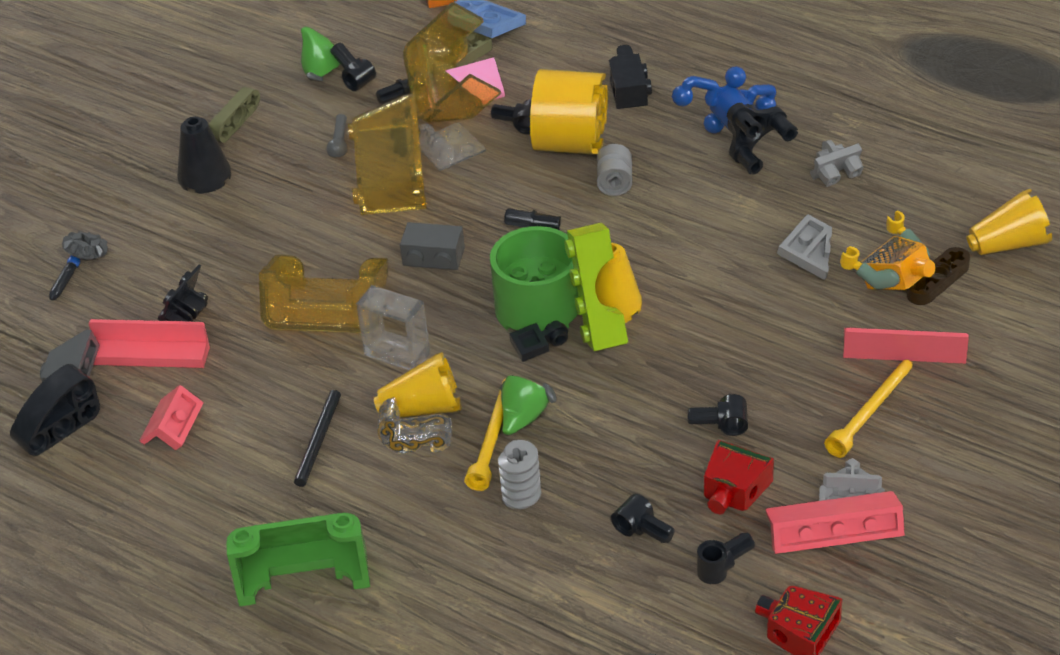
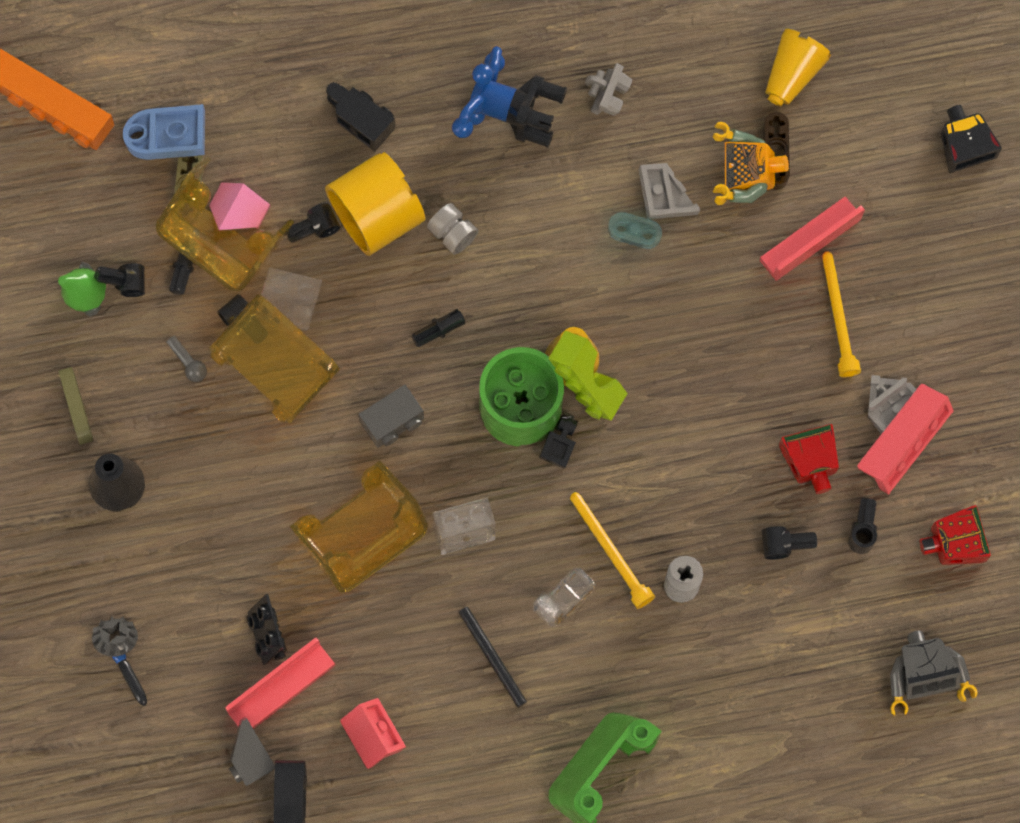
camera: 50 degrees left, 30 degrees up
yellow cone [374,352,462,419] -> none
bright green hat [499,375,557,435] -> none
black axle [687,394,748,436] -> none
none -> clear light blue plate [608,212,662,249]

